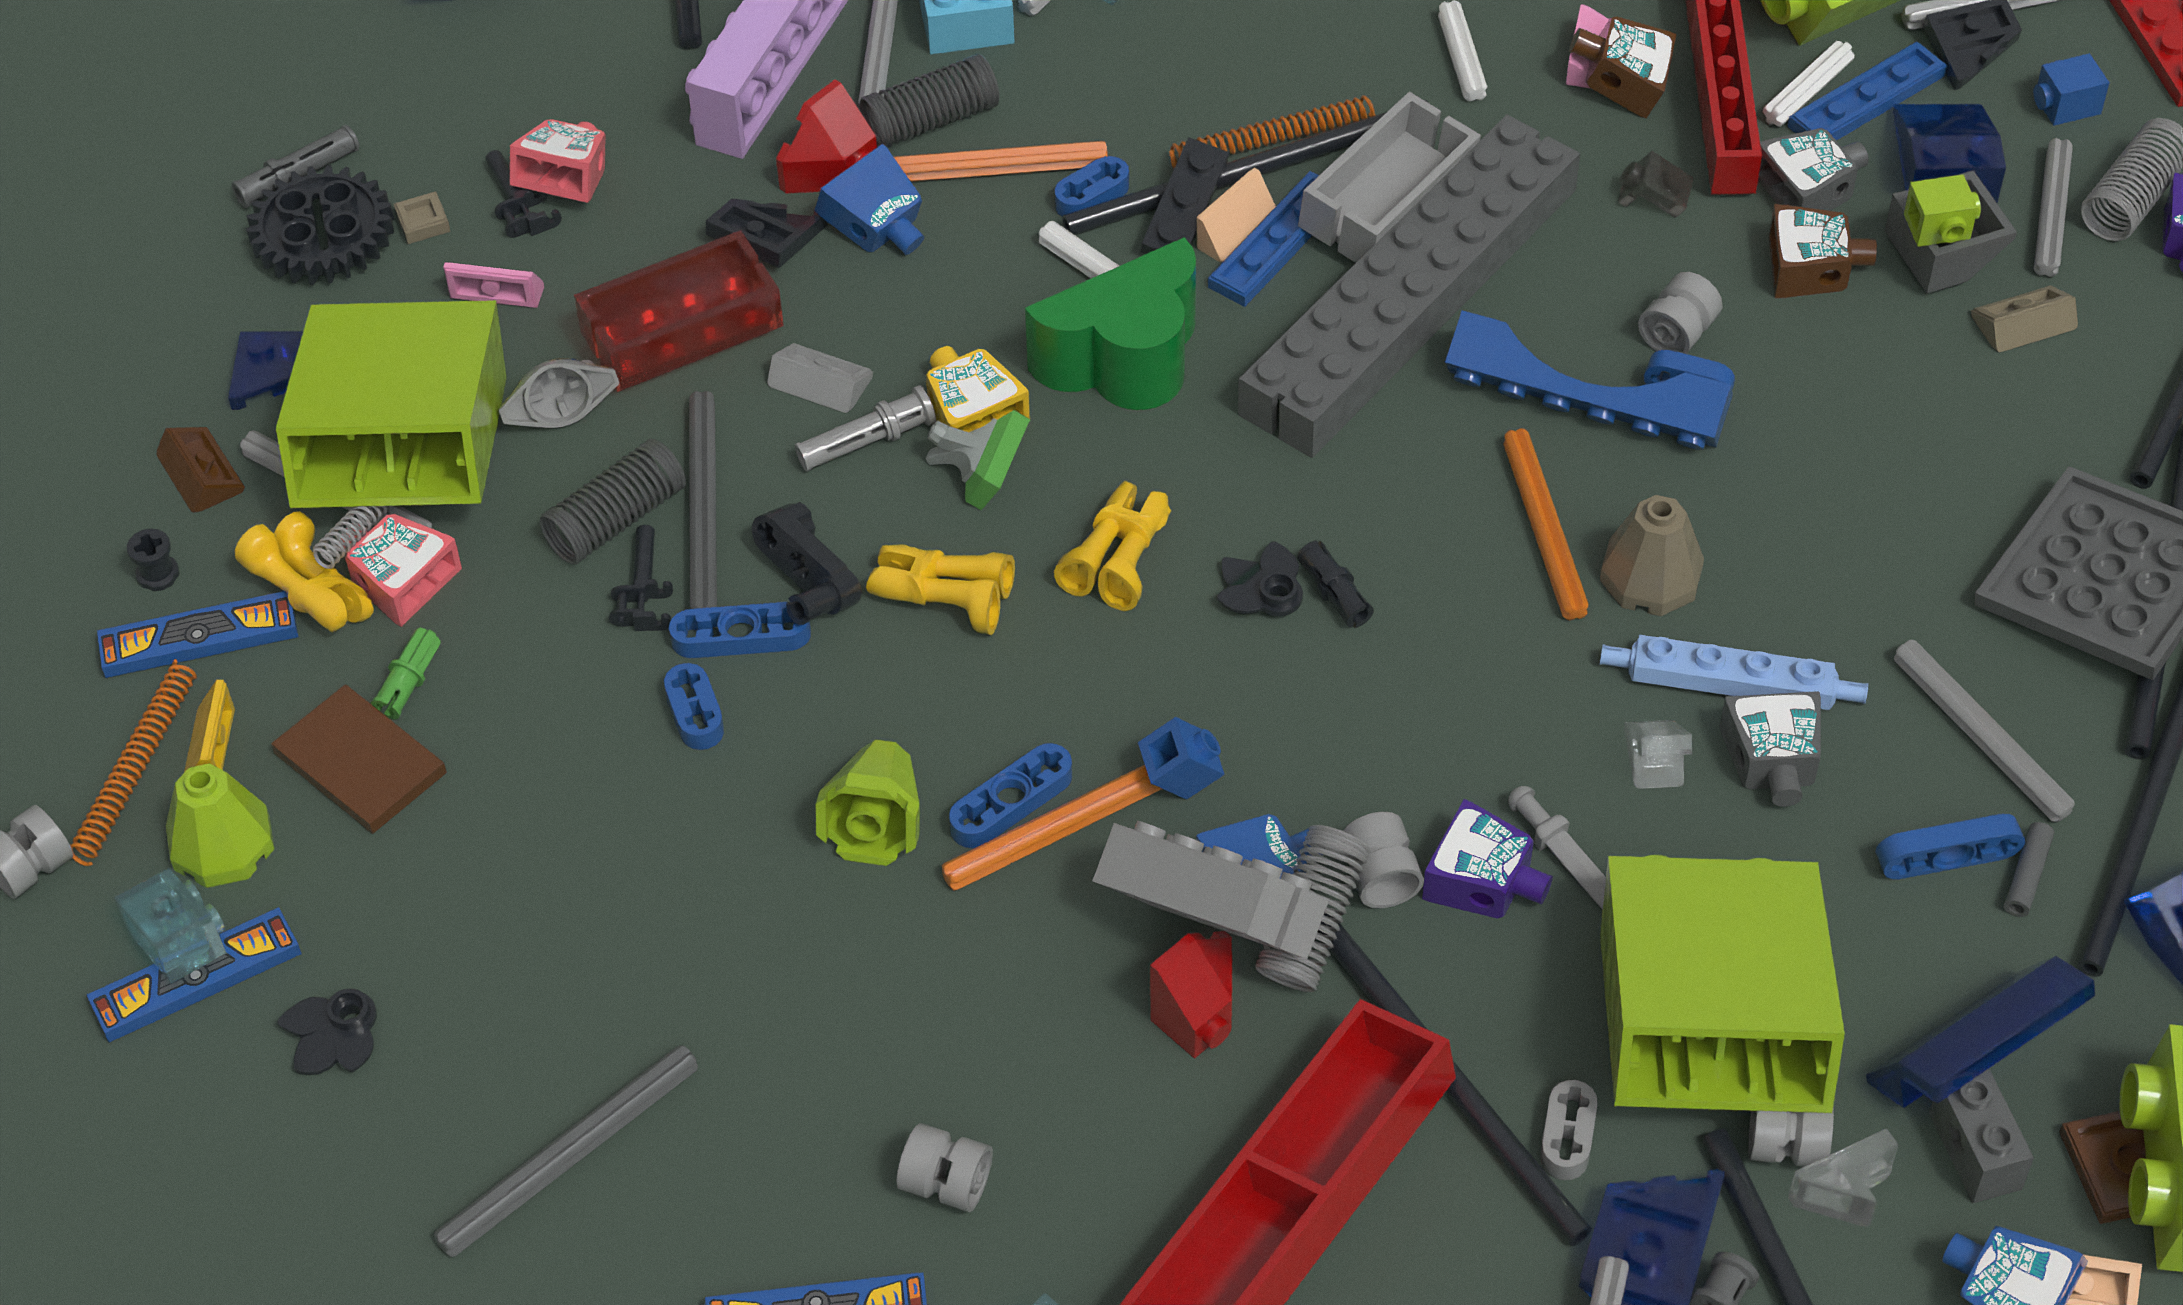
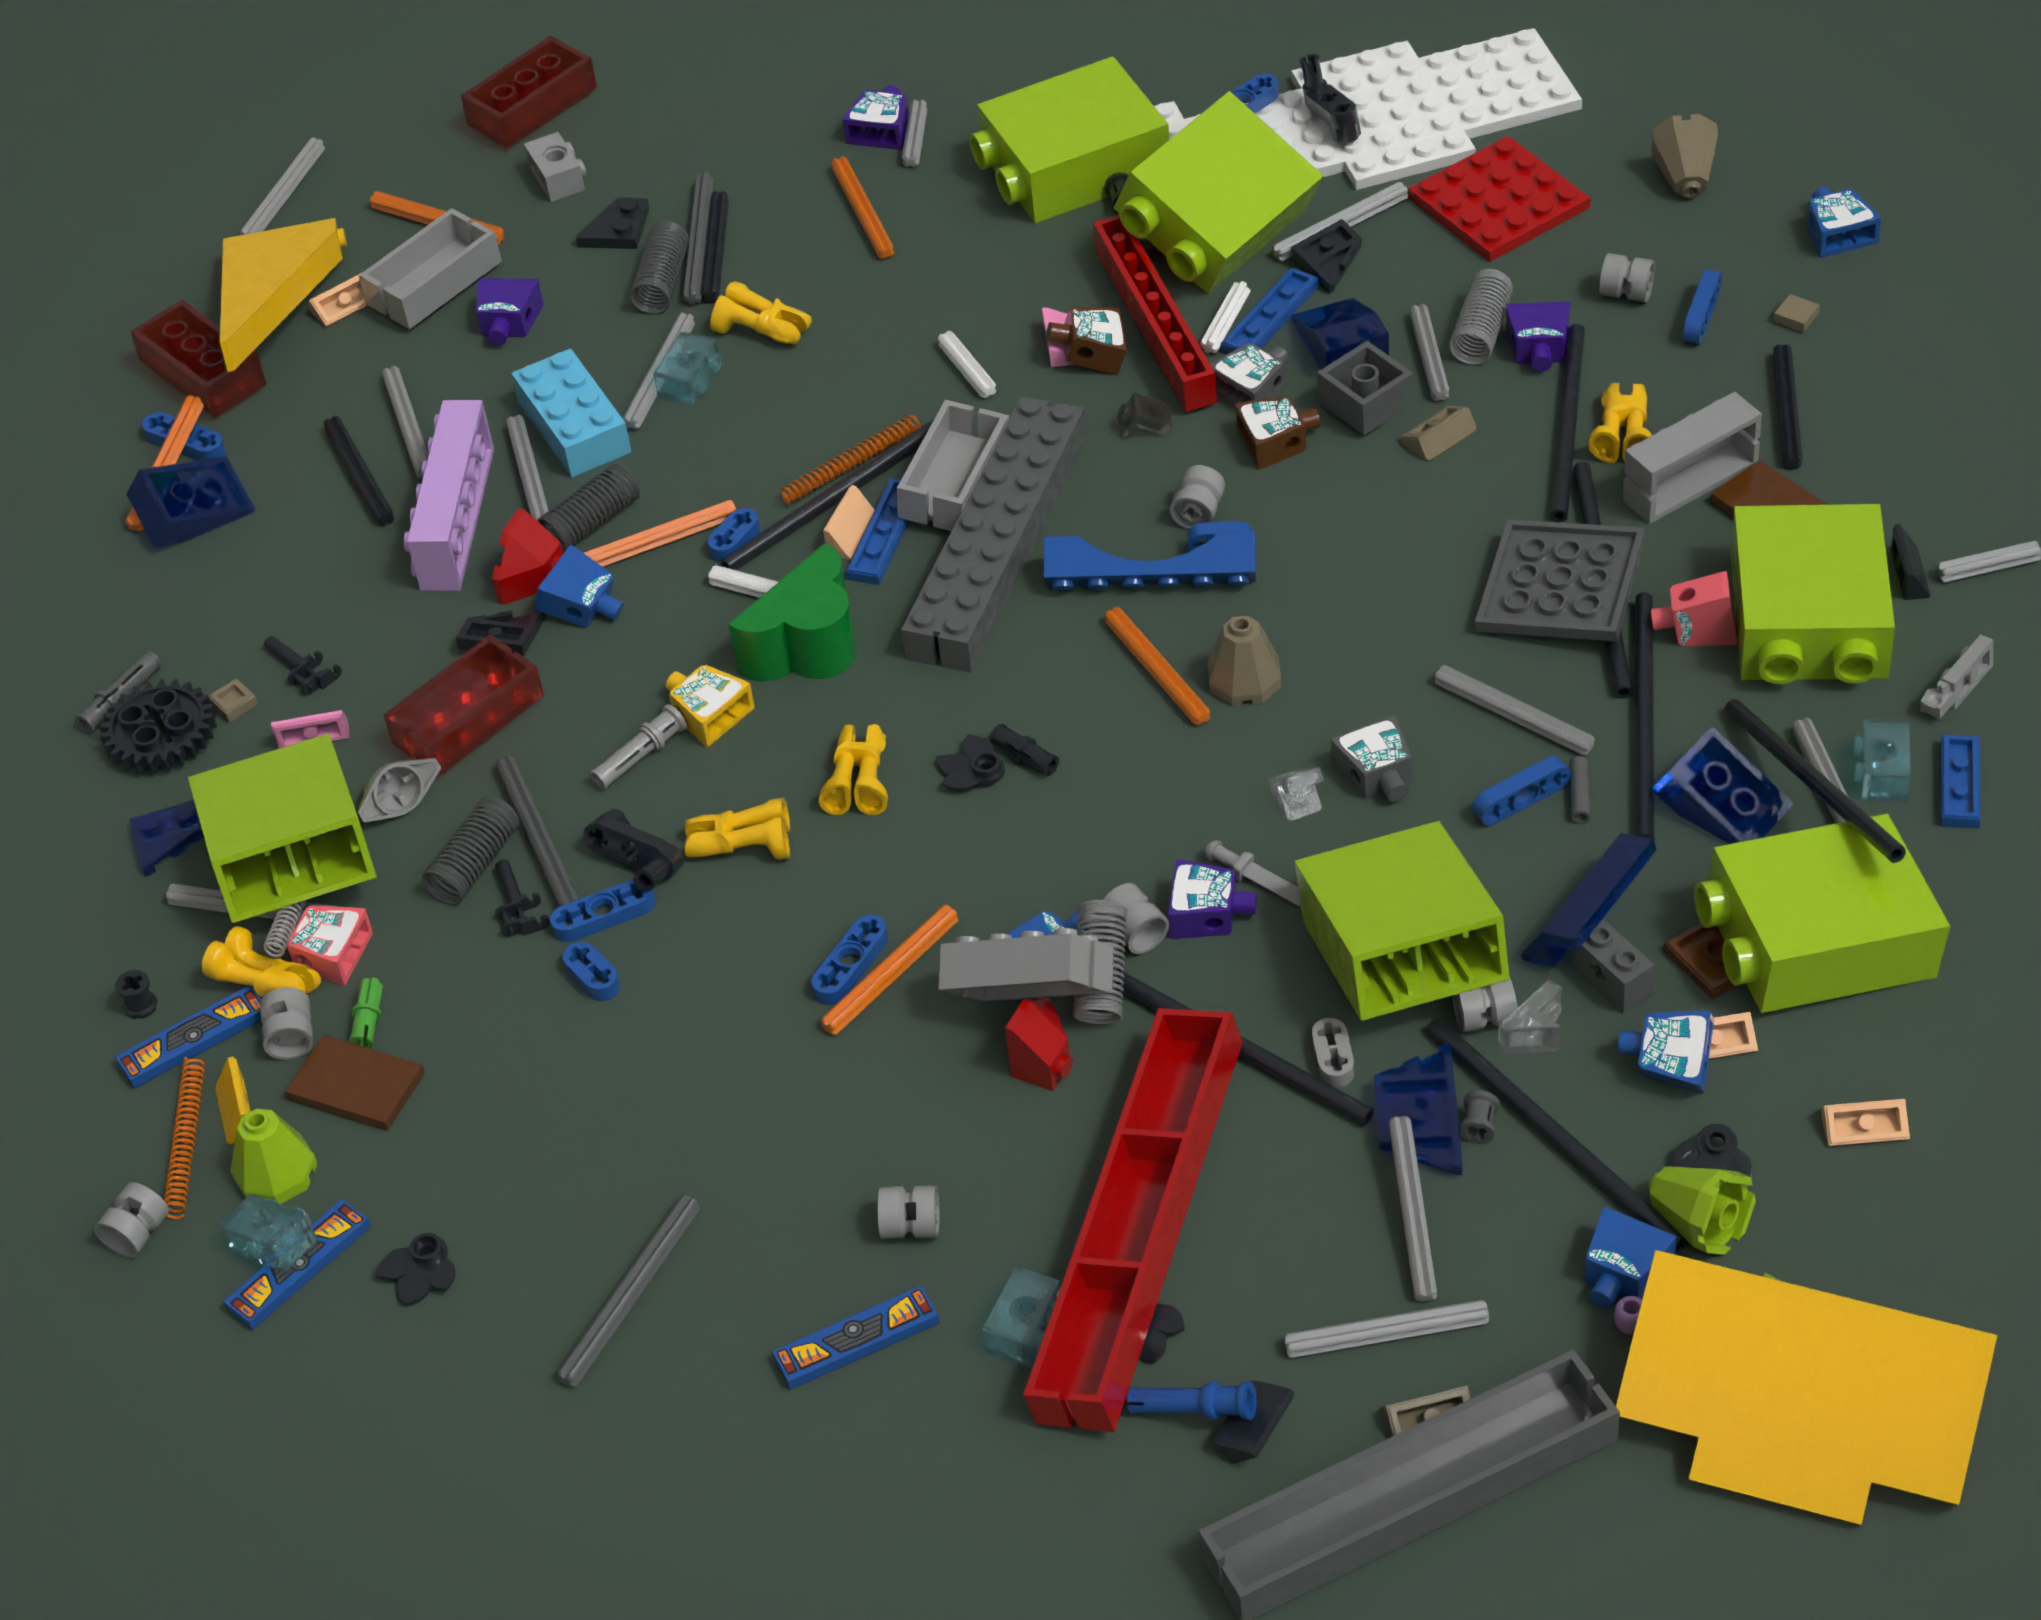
camera: 15 degrees left, 5 degrees down
reddish brown slope [156,427,245,513] -> none
coral torso [510,119,606,203] -> none
light grey slope [767,343,873,413] -> none
lime cone [816,740,920,866] -> none
piece [926,410,1030,510] -> none
blue brick [1138,717,1225,800] -> none
black plate [1140,137,1230,254] -> none
light blue plate [1600,635,1868,710] -> none
lime brick [1904,174,1981,247] -> none
blue brick [2034,53,2110,126] -> none
none -> light grey wheel [260,987,313,1060]

